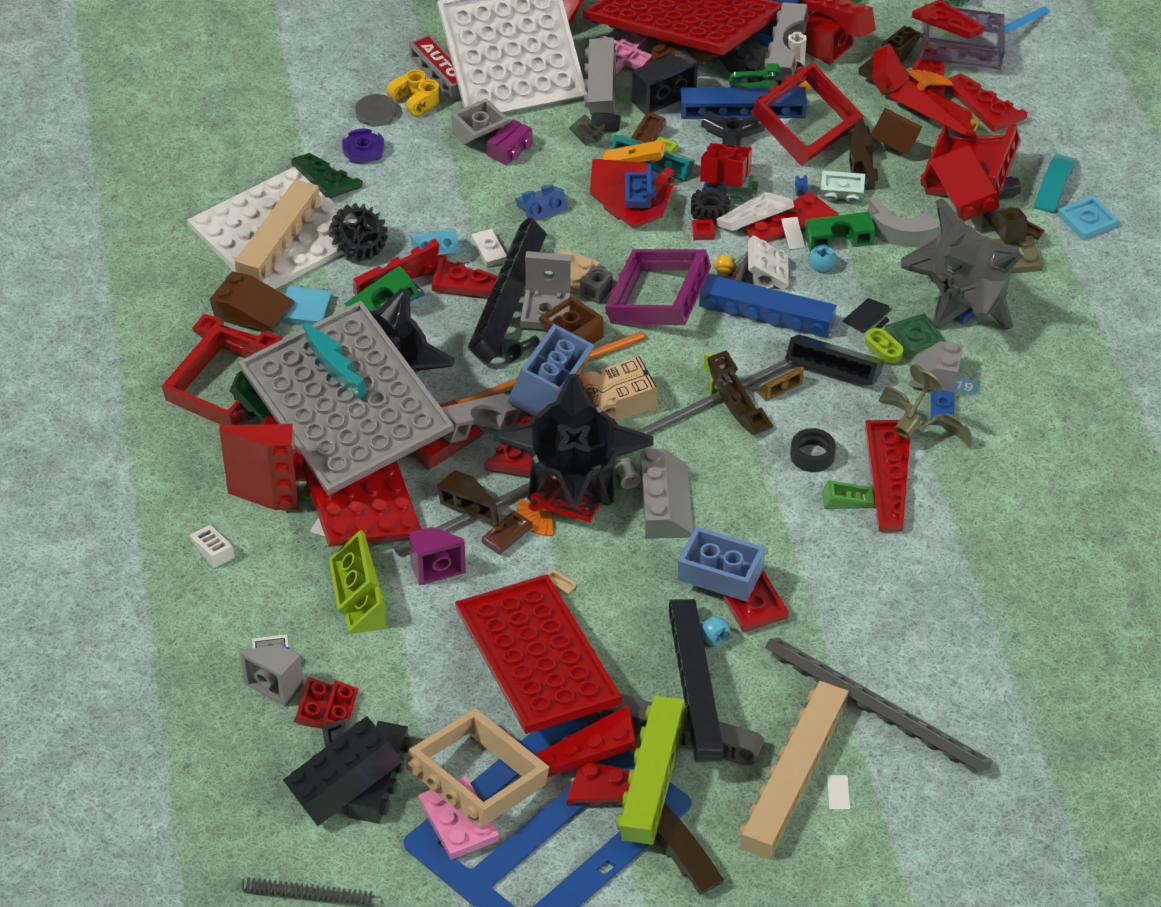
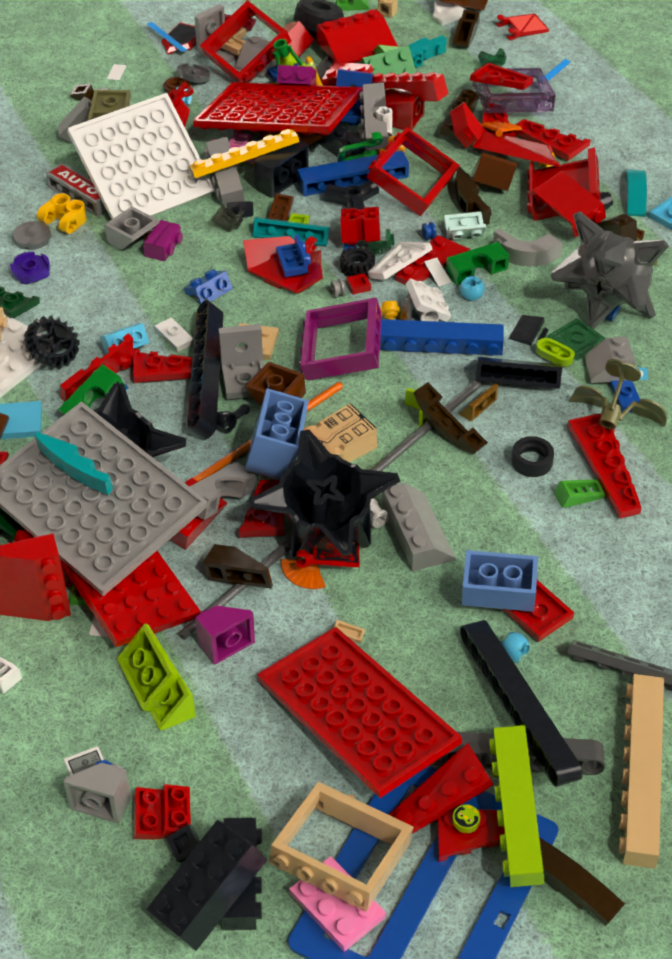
camera: 15 degrees left, 0 degrees up
reddish brown plate [482,510,532,555] -> none
dark grey brick [580,265,613,304] -> none
light orange tile [602,139,666,162] -> none
none -> yellow plate [189,129,299,178]
none -> light grey bush [330,279,345,298]
none -> lime tile [453,805,480,833]

